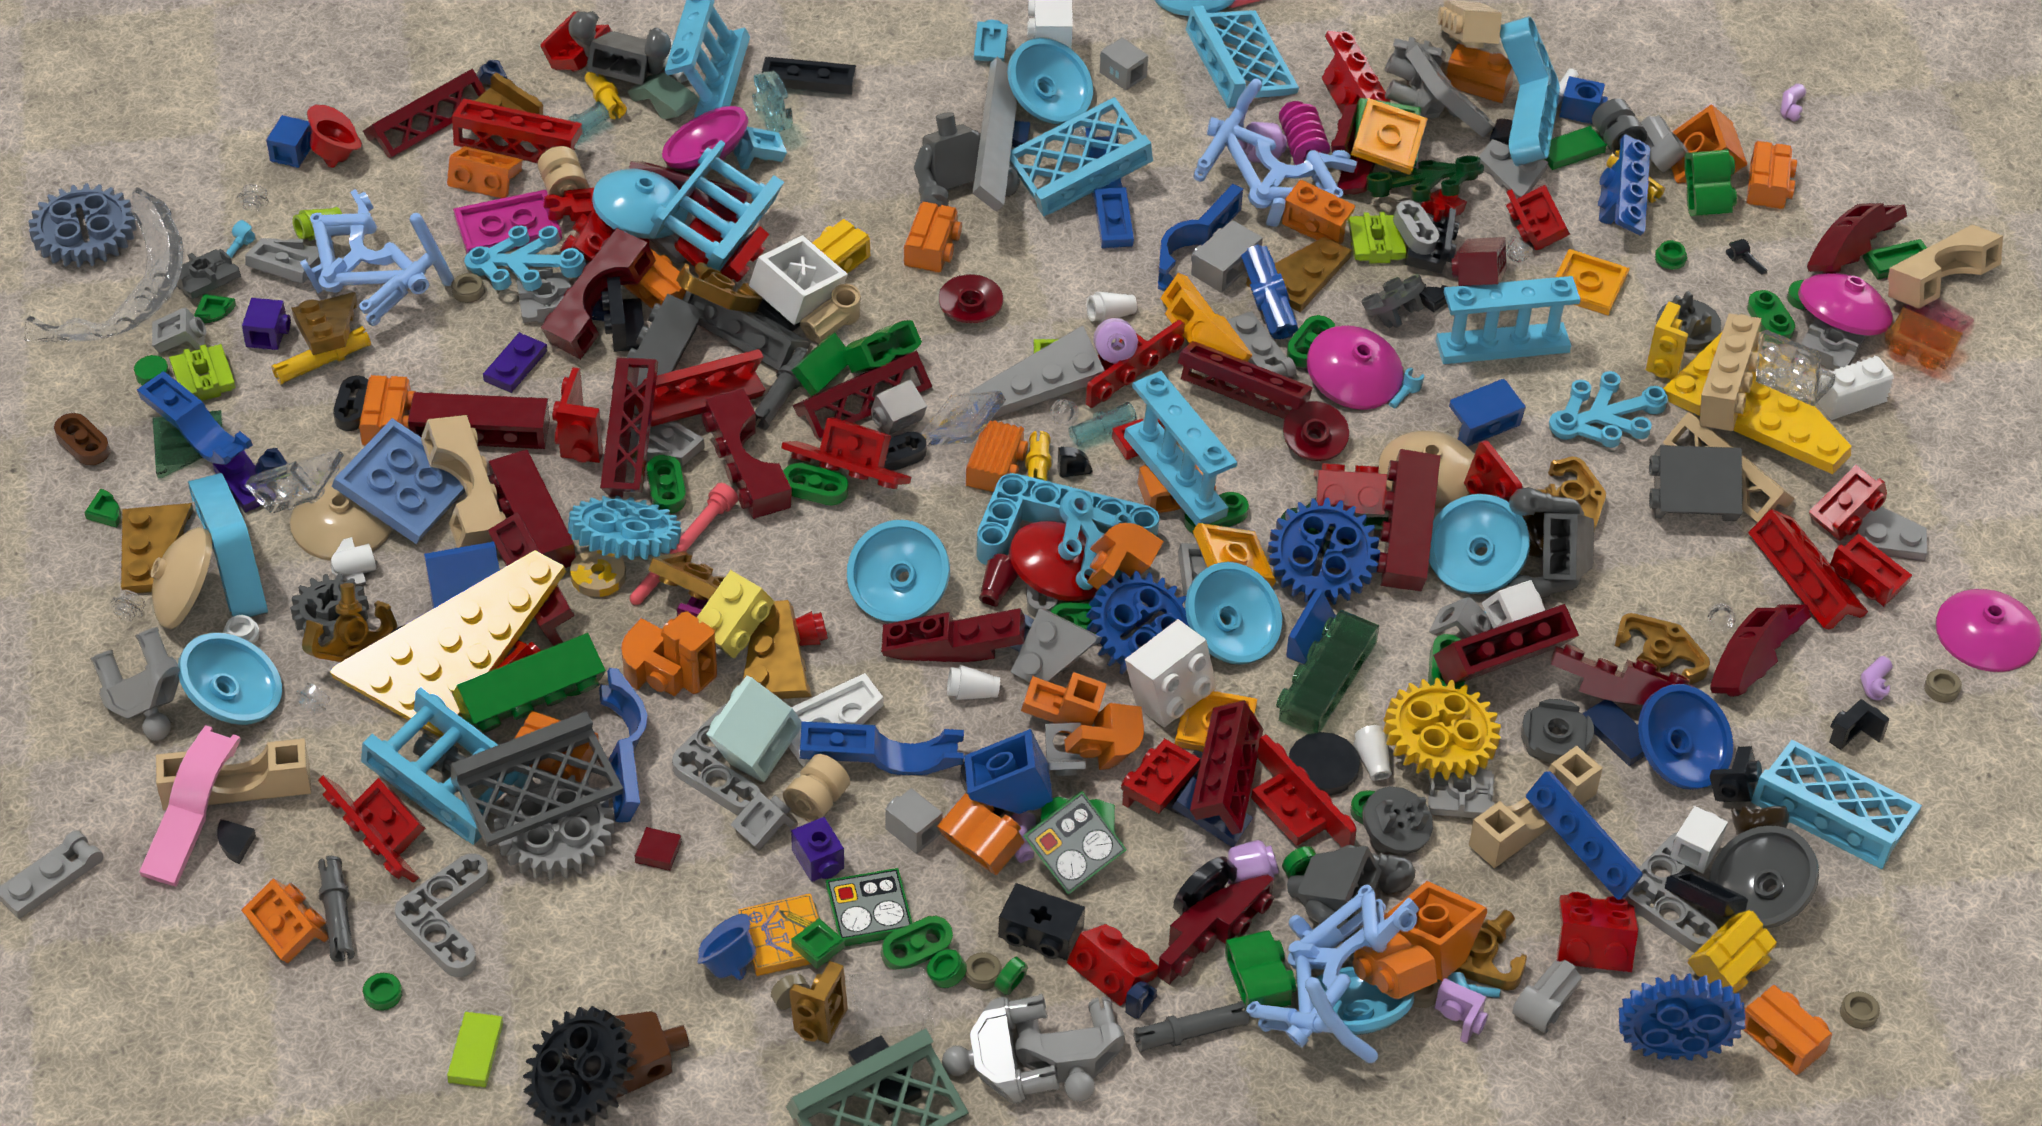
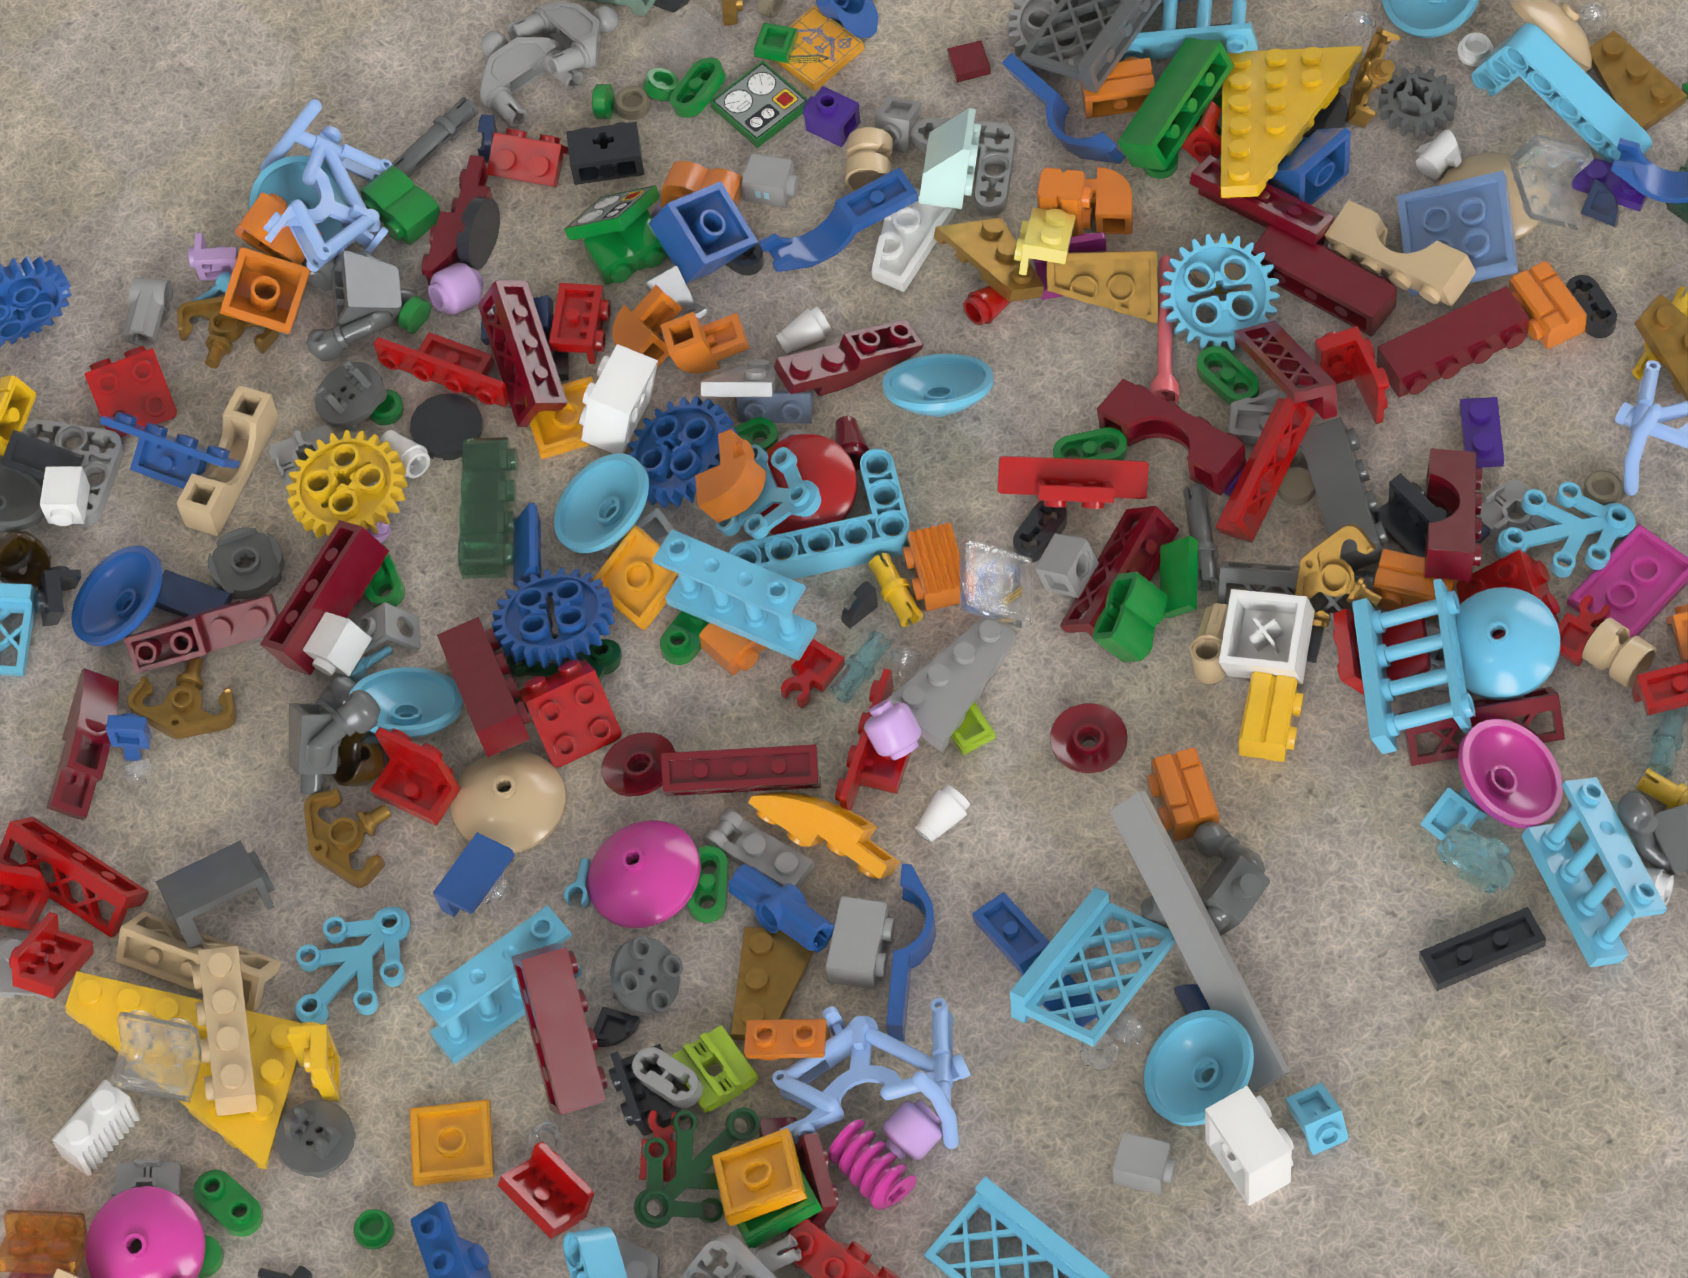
camera: 160 degrees right, 10 degrees up
none -> blue plate [106,713,152,762]

